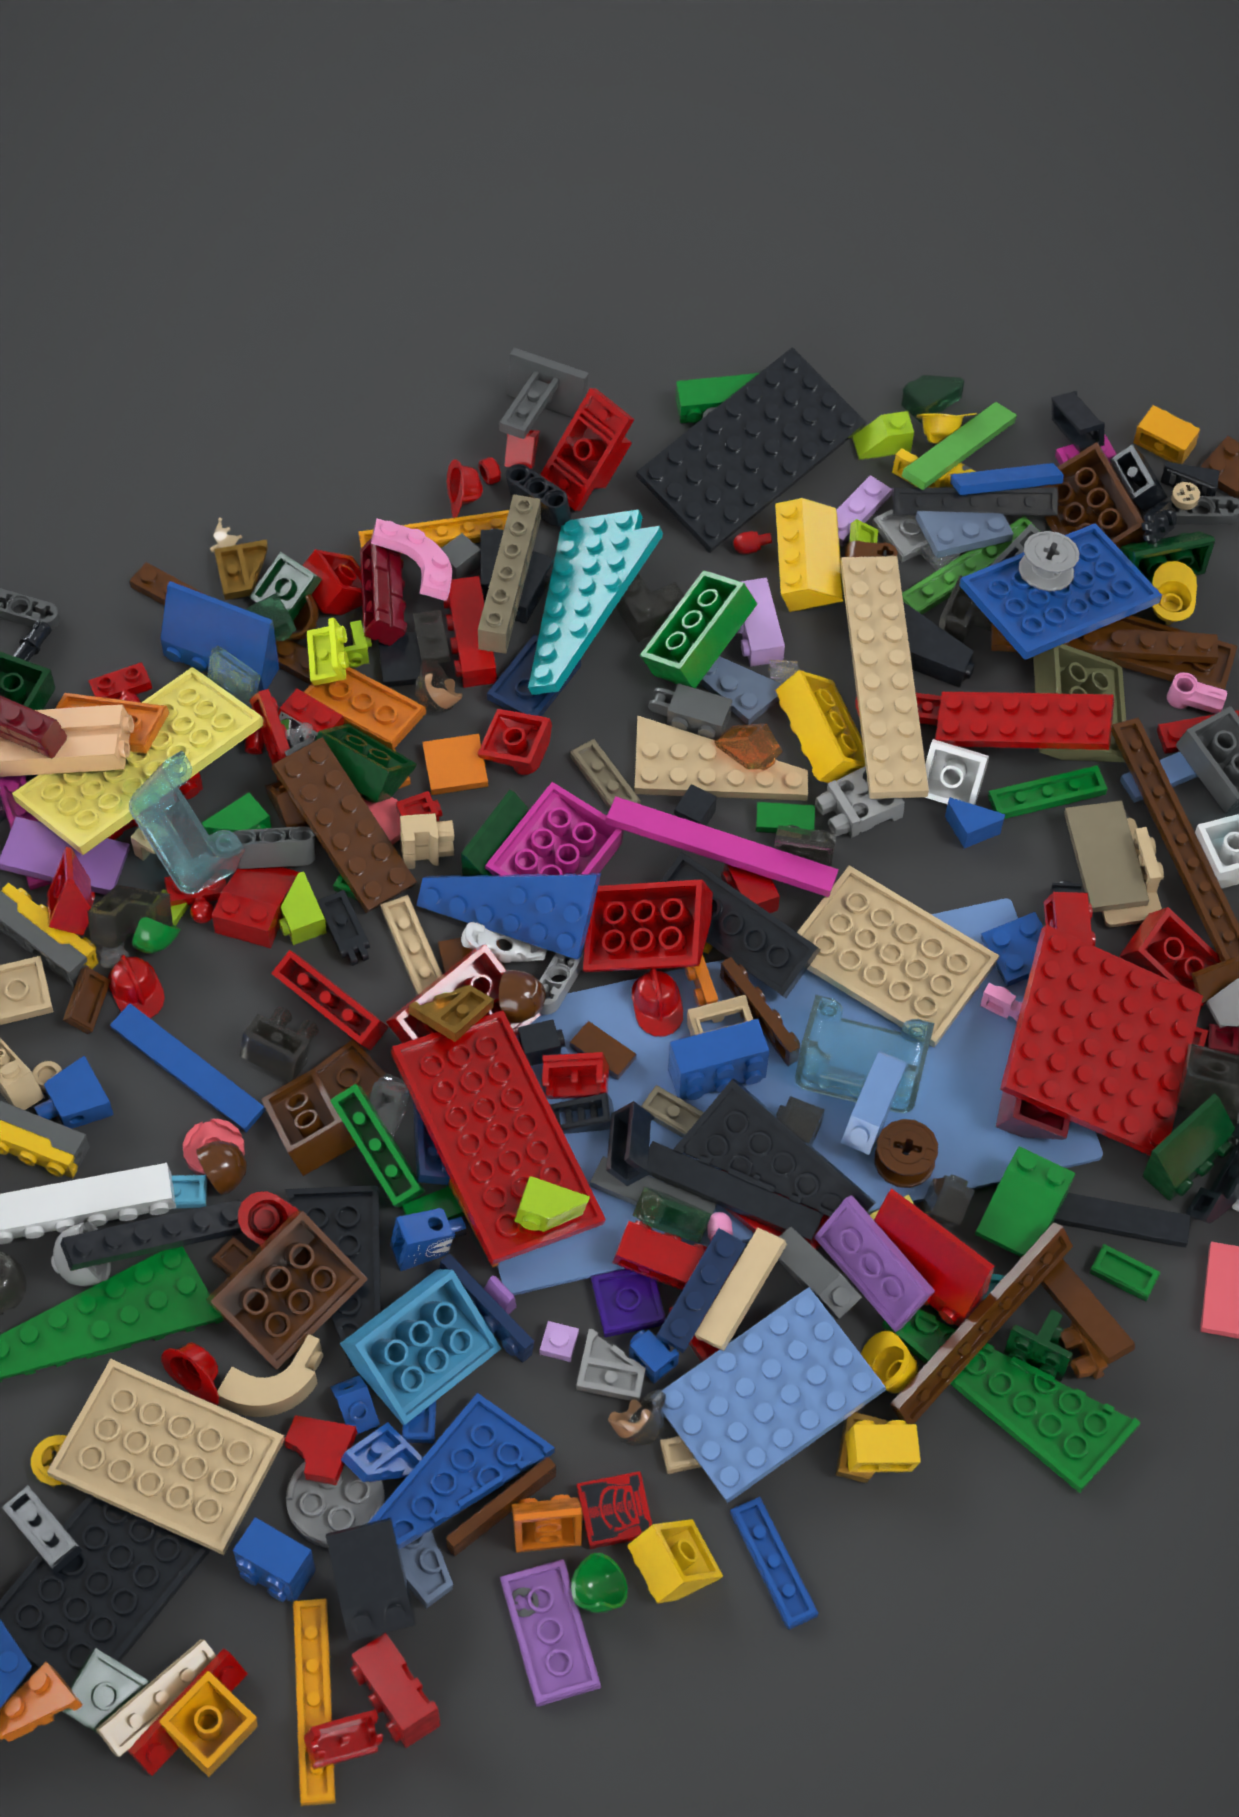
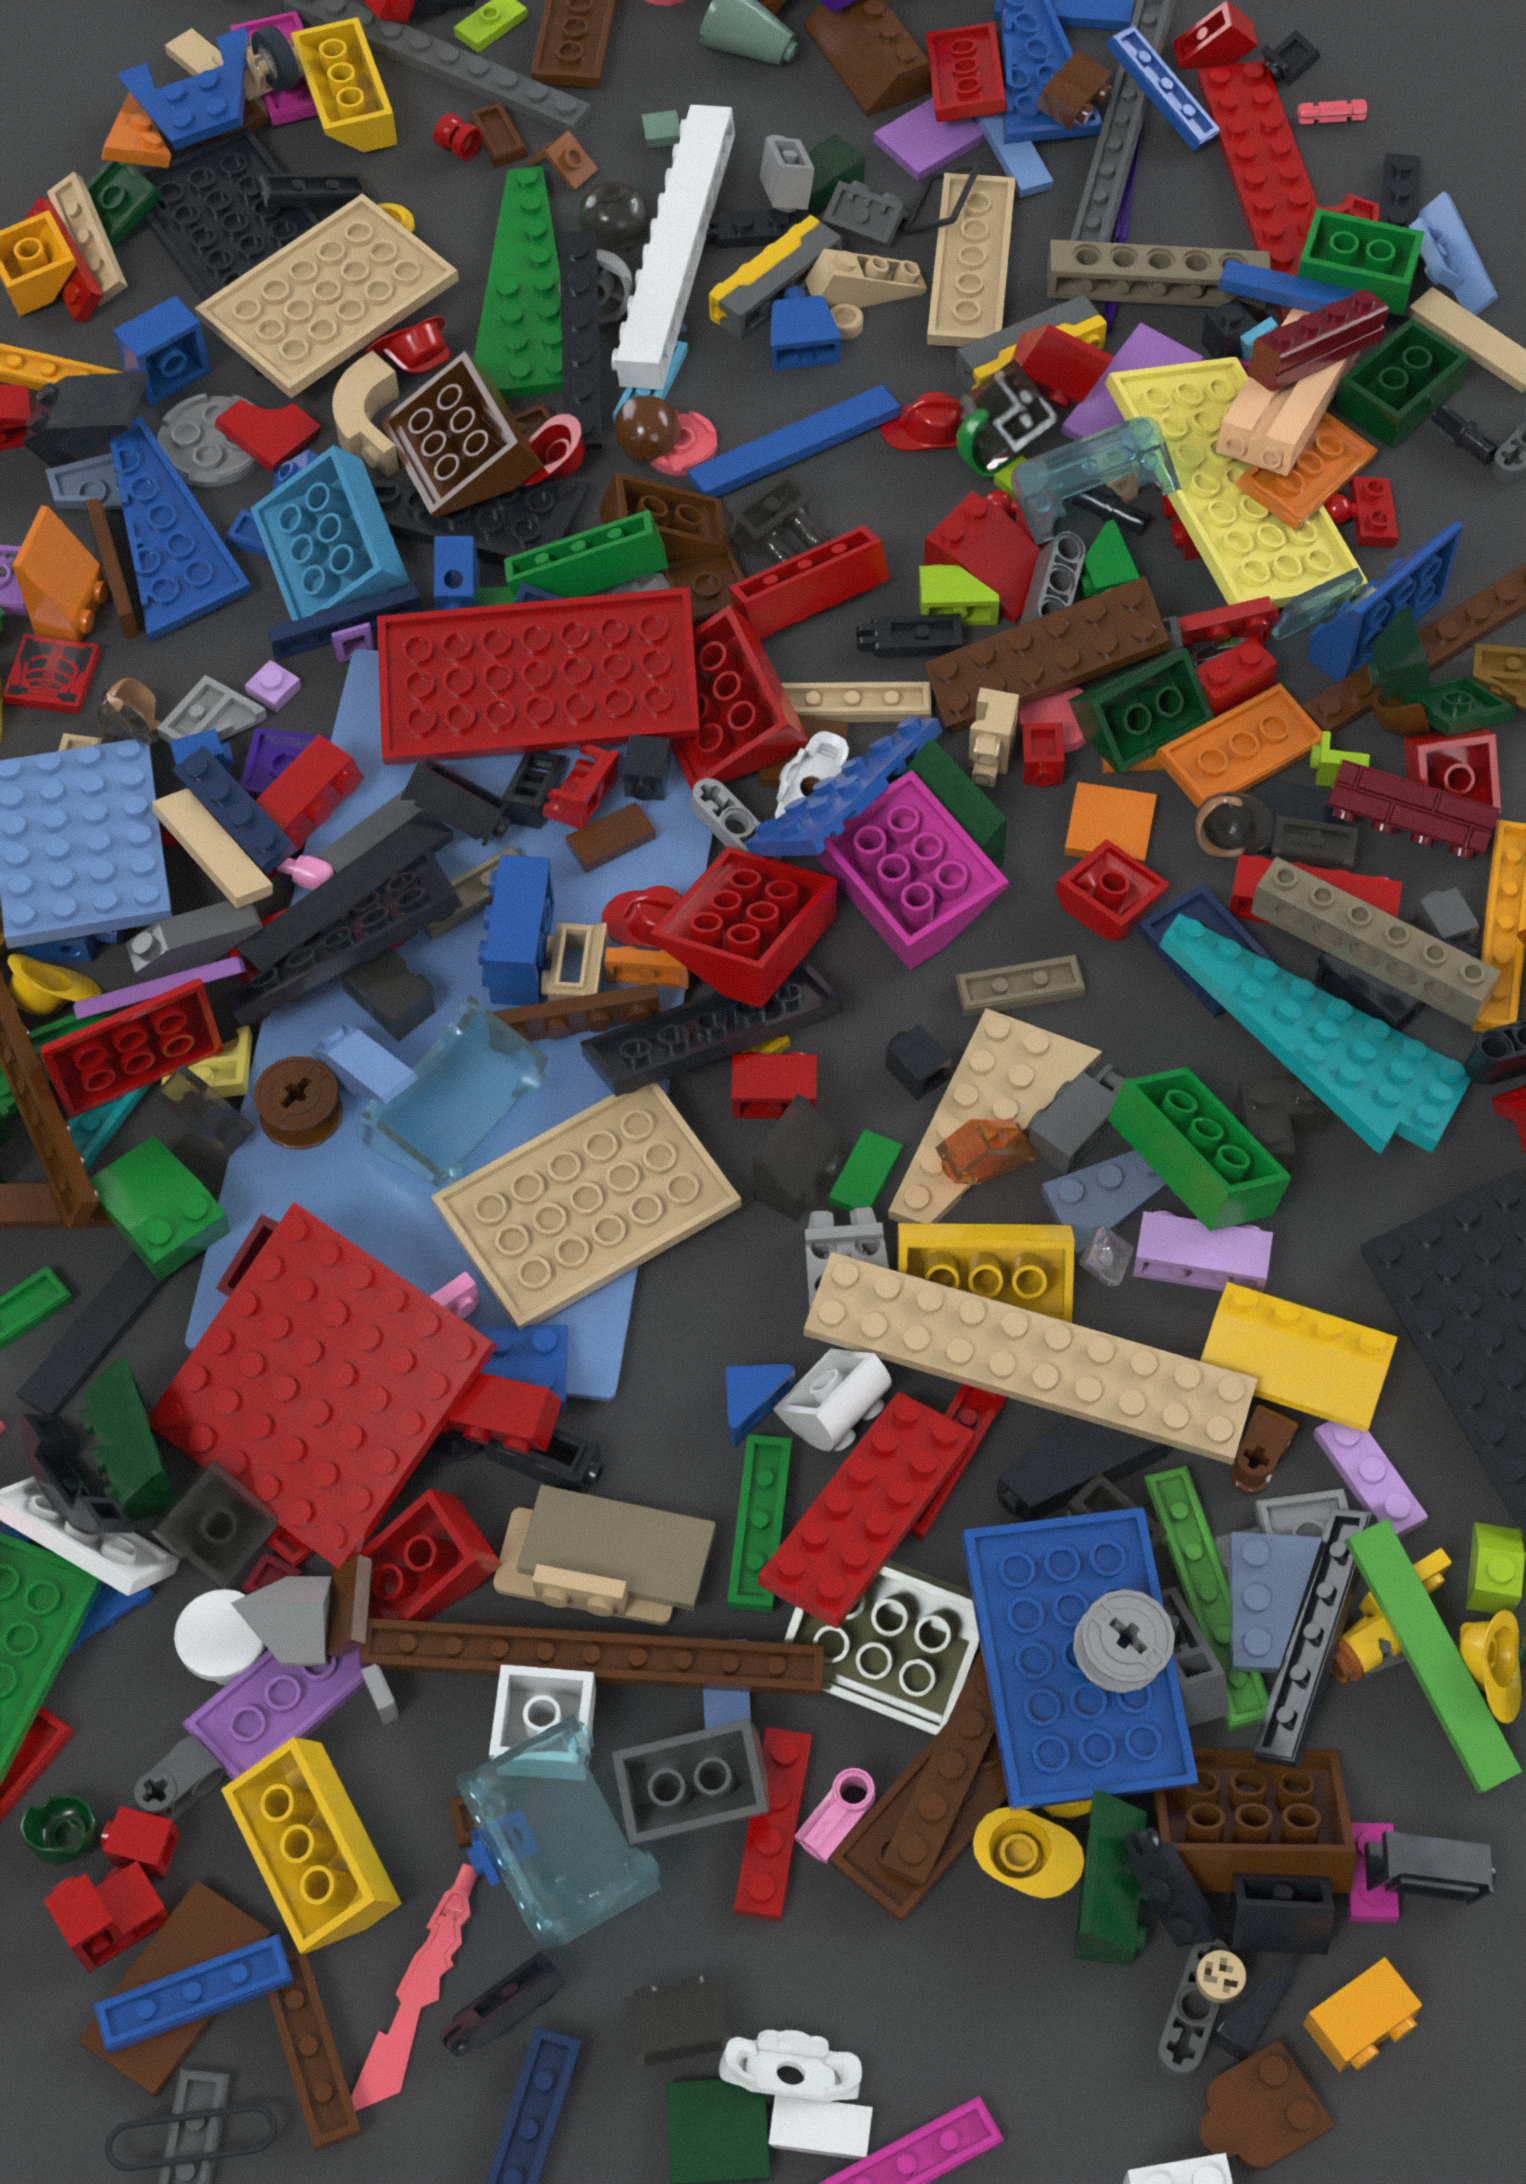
camera: 115 degrees right, 0 degrees up
reddish brown tile [63,966,111,1034] -> none
clear plate [285,722,316,747] -> none
neon yellow bracket [307,618,349,686] -> none
blue wing [341,1422,423,1482] -> none
bright pink plate [371,519,452,601] -> none
pearl gold wing [409,985,494,1042] -> none
reddish brown helmet [499,970,546,1023] -> none
lime slope [514,1176,590,1232] -> none
dark pink tile [605,796,839,897] -> none
clear green slope [632,1186,712,1243] -> none
red cylinder [733,531,772,555] -> none
lime tile [850,519,878,543] -> none
blue tile [950,463,1064,495] -> none

